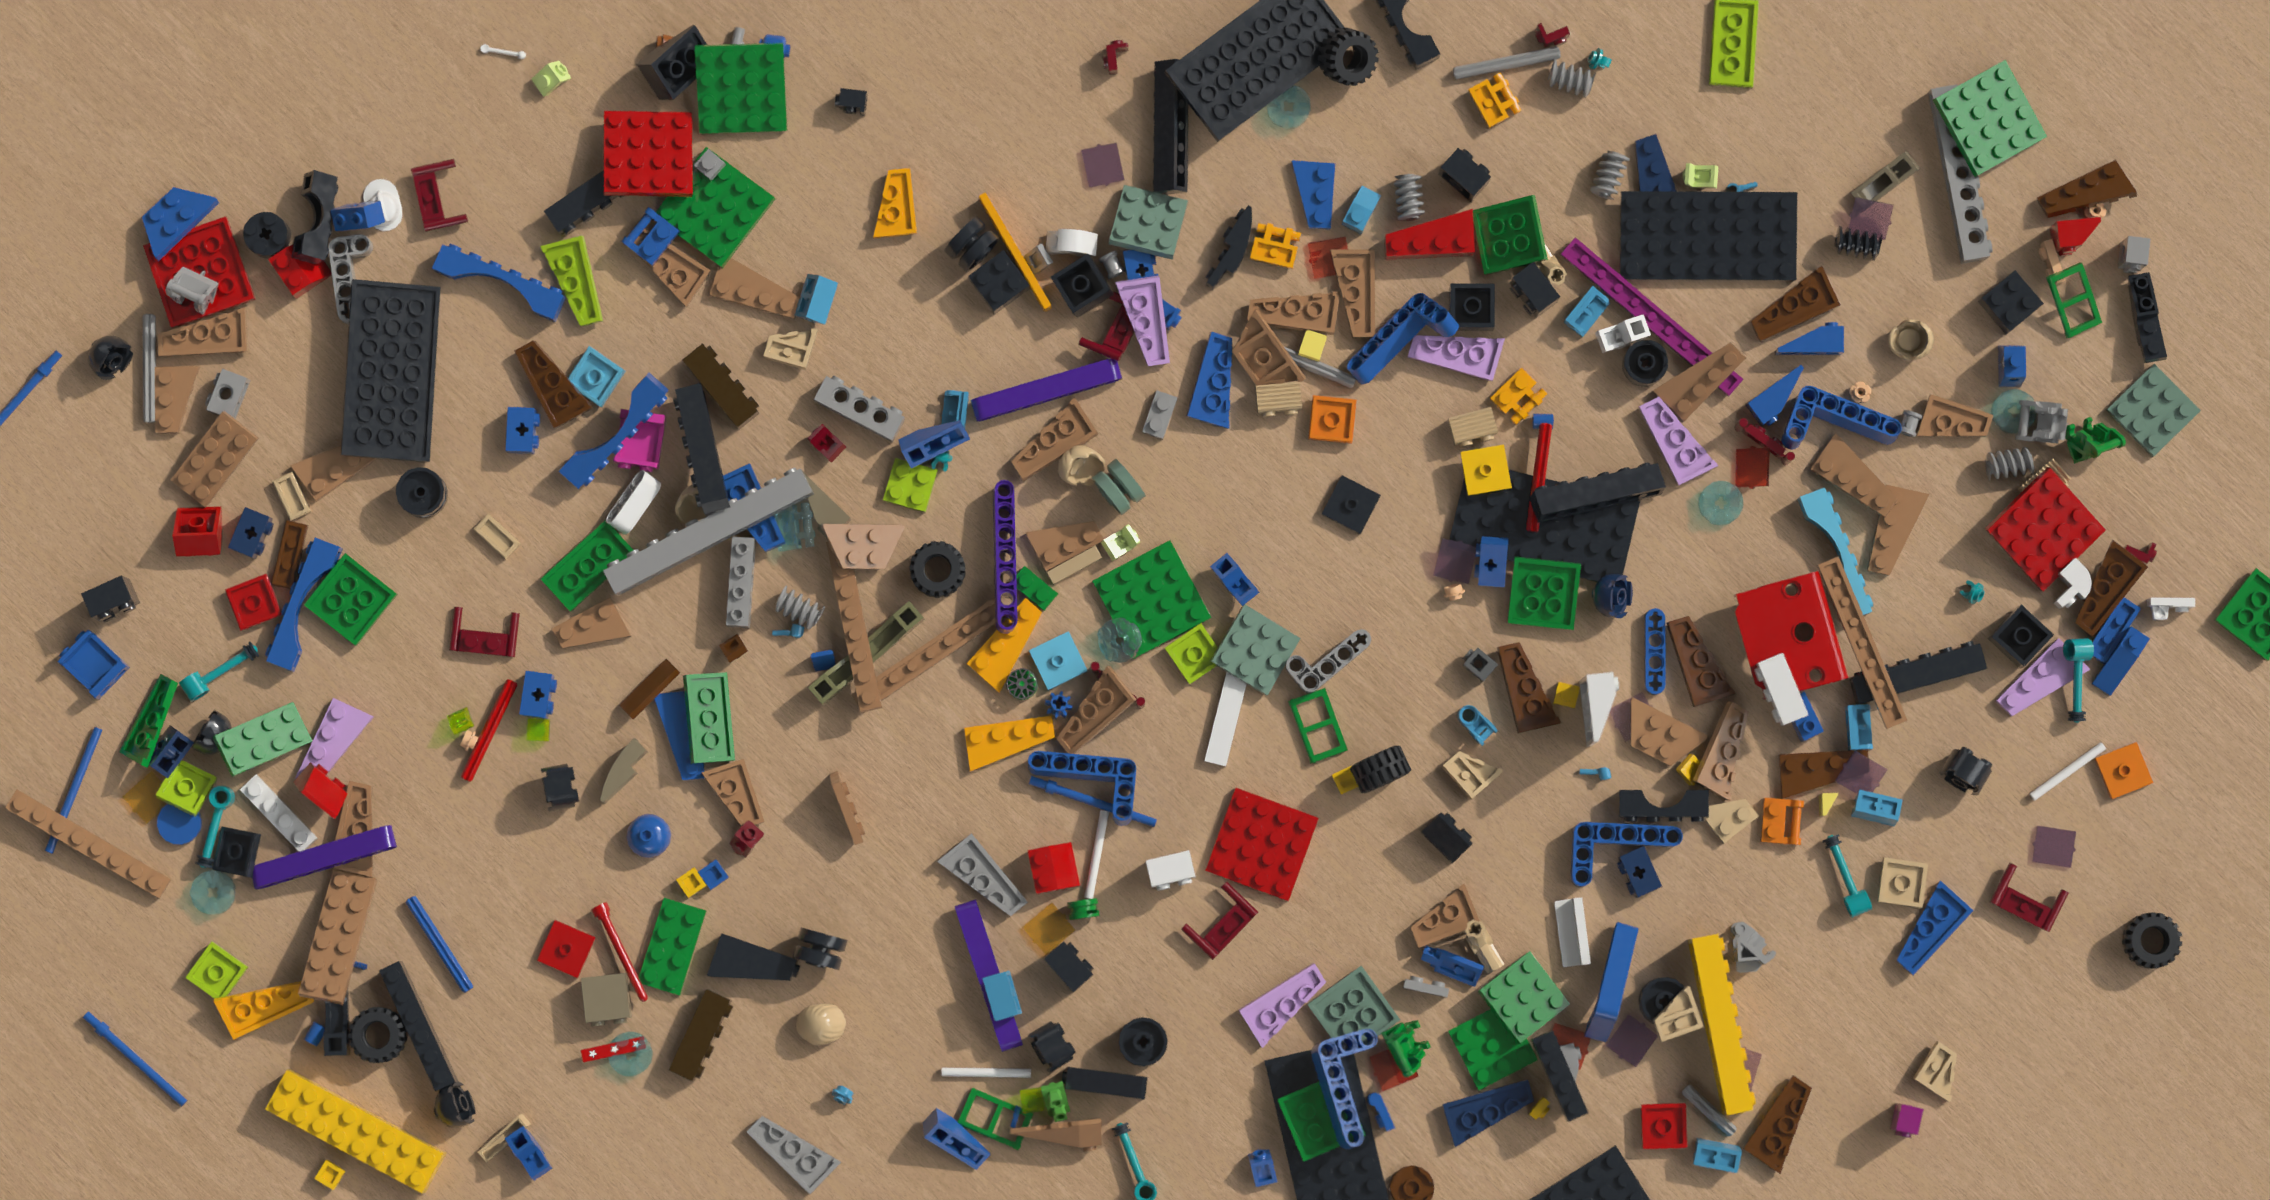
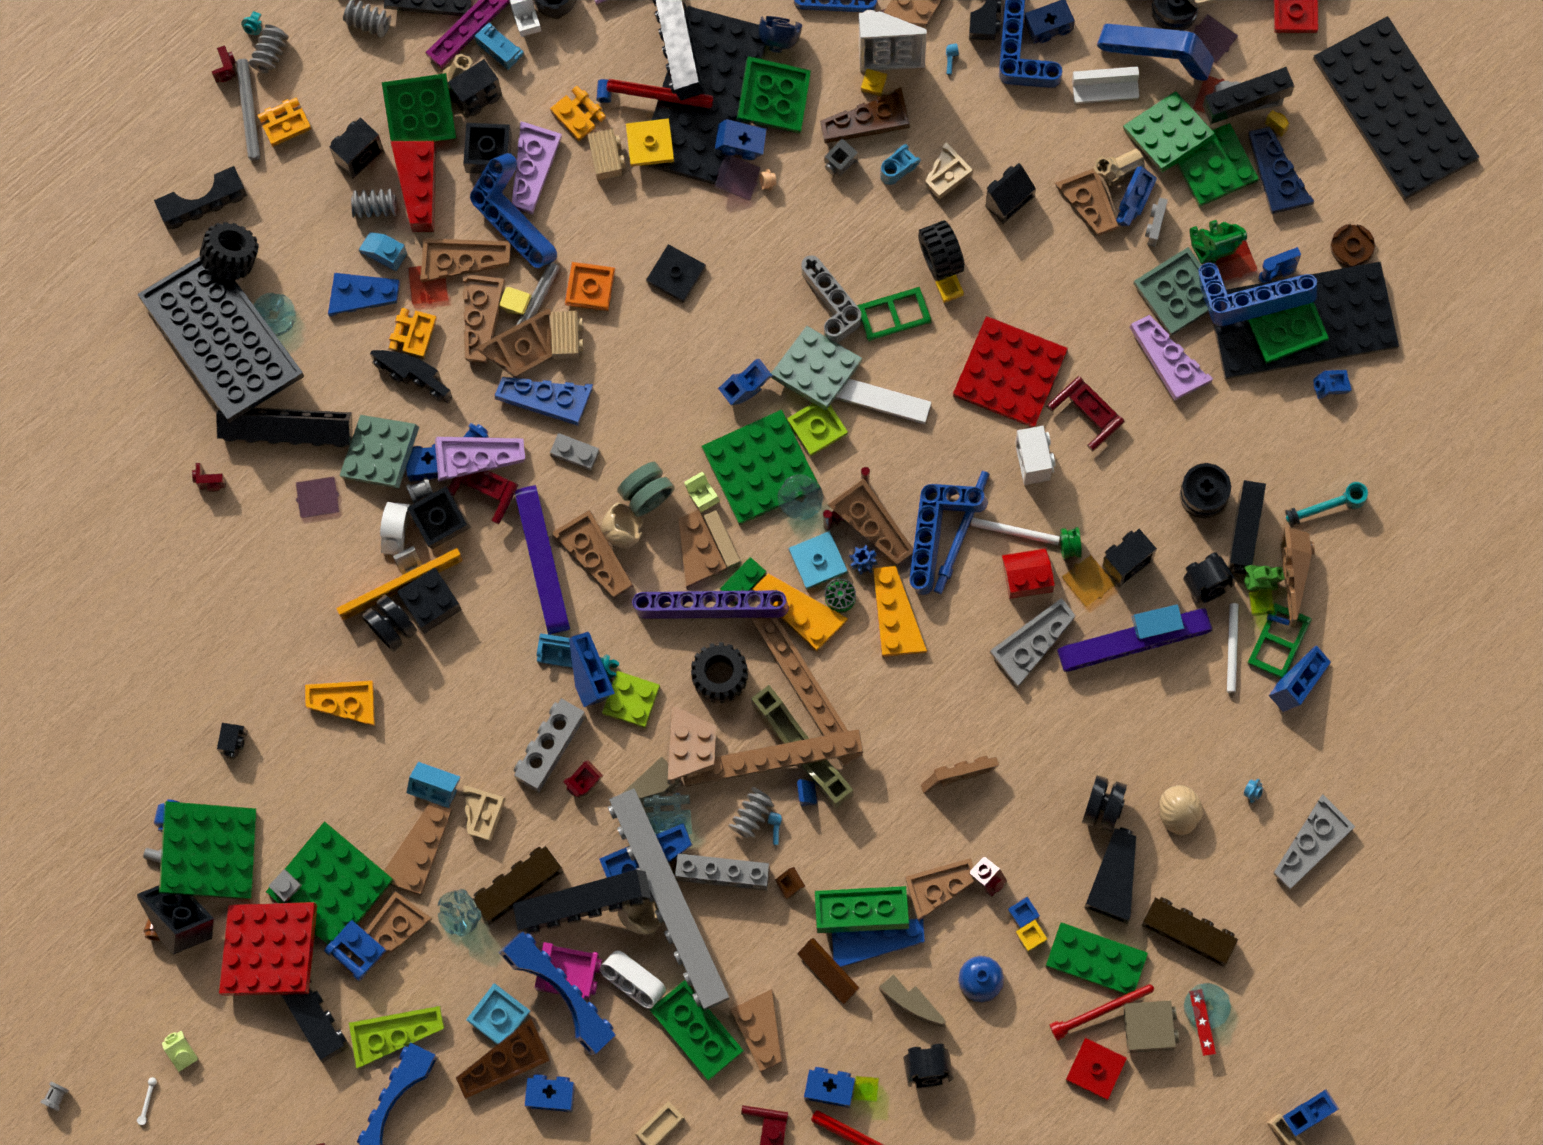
camera: 85 degrees left, 10 degrees down
none -> clear light blue plate [438,889,481,936]

